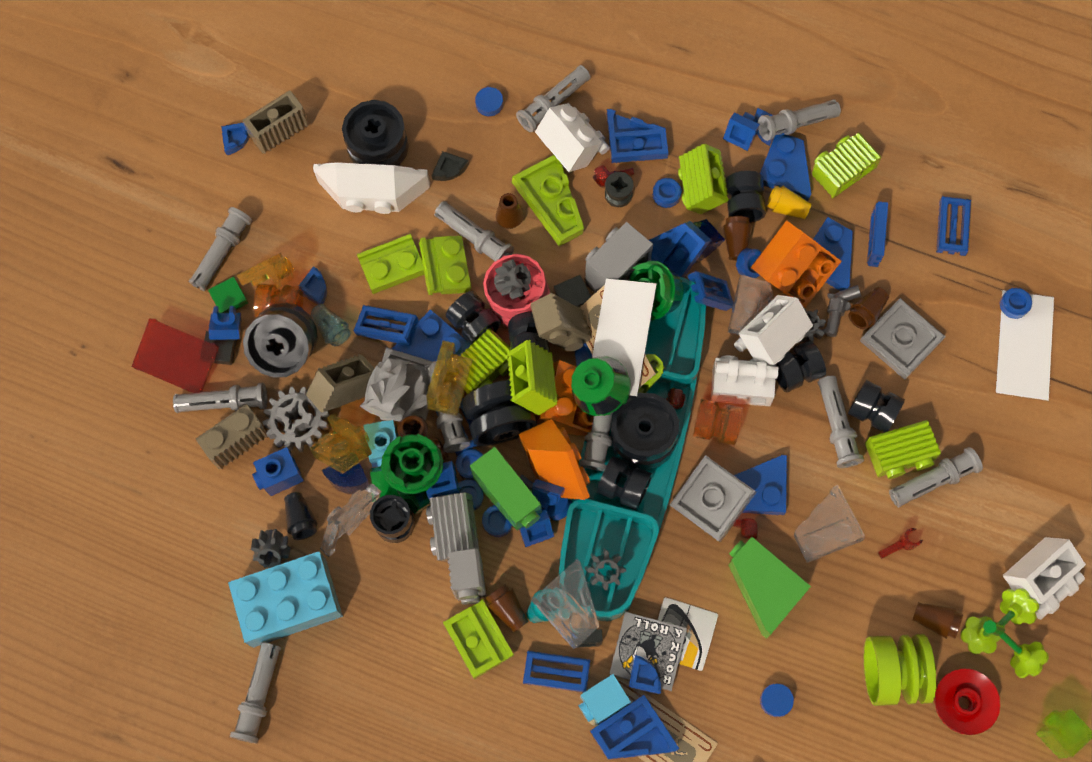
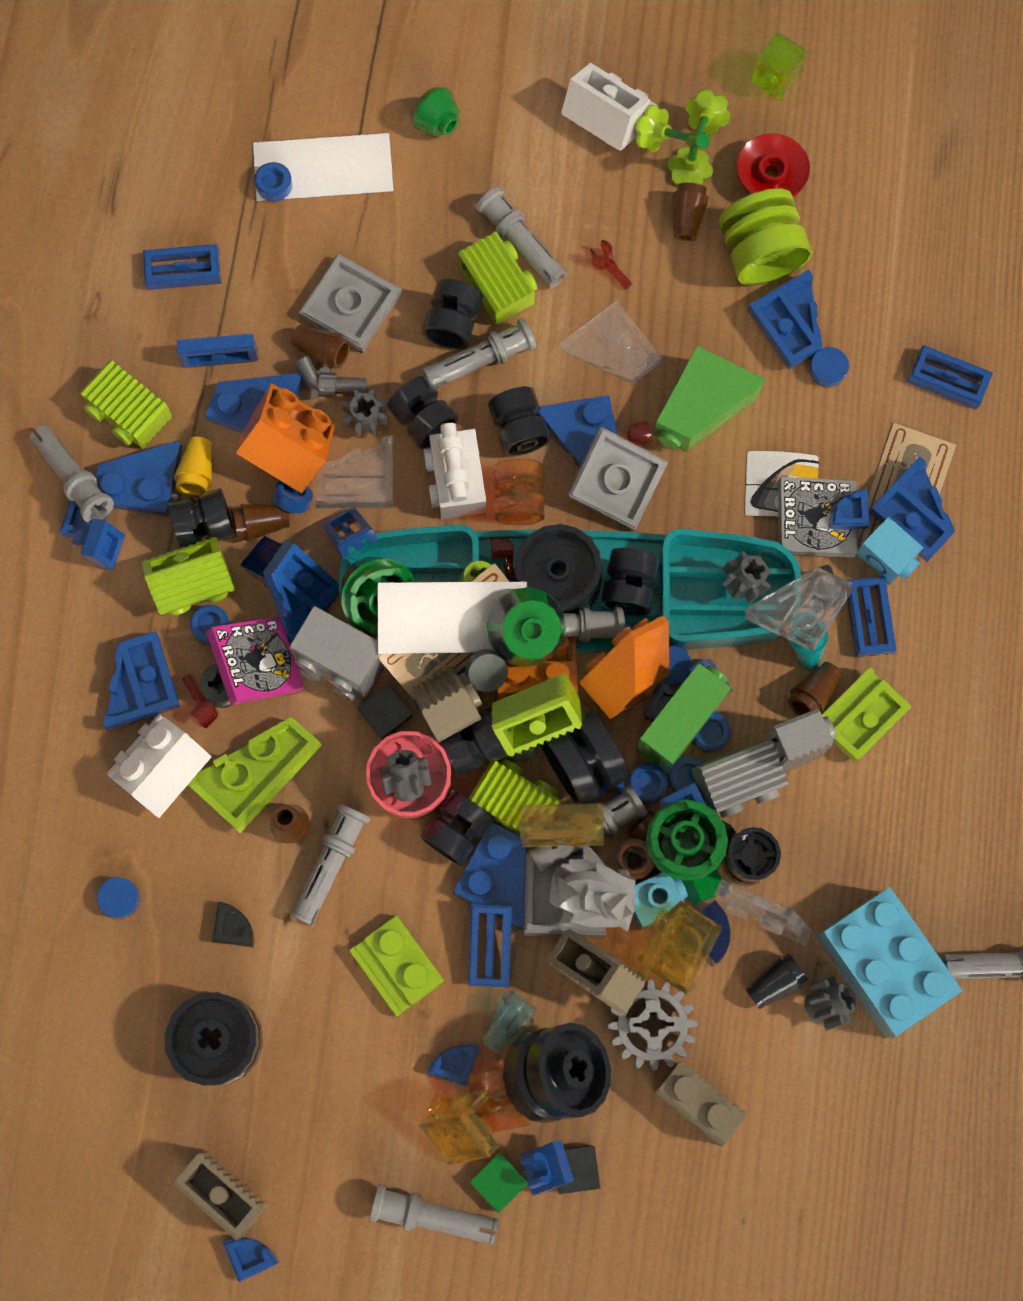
camera: 110 degrees left, 5 degrees up
clear red piece [131,318,219,393] -> none
light grey pin [173,383,268,413] -> none
blue brick [252,447,304,496] -> none
white wedge [313,163,430,214] -> none
lime plate [419,236,471,295] -> none
light grey pin [516,65,591,132] -> none
blue tile [532,479,565,509] -> none
white brick [734,295,813,365] -> none
none -> tile [206,616,305,705]
none -> green cone [412,87,459,136]
none -> pearl dark grey tile [466,649,508,692]
none -> black wheel [488,386,551,457]
none -> blue wing [747,270,822,370]

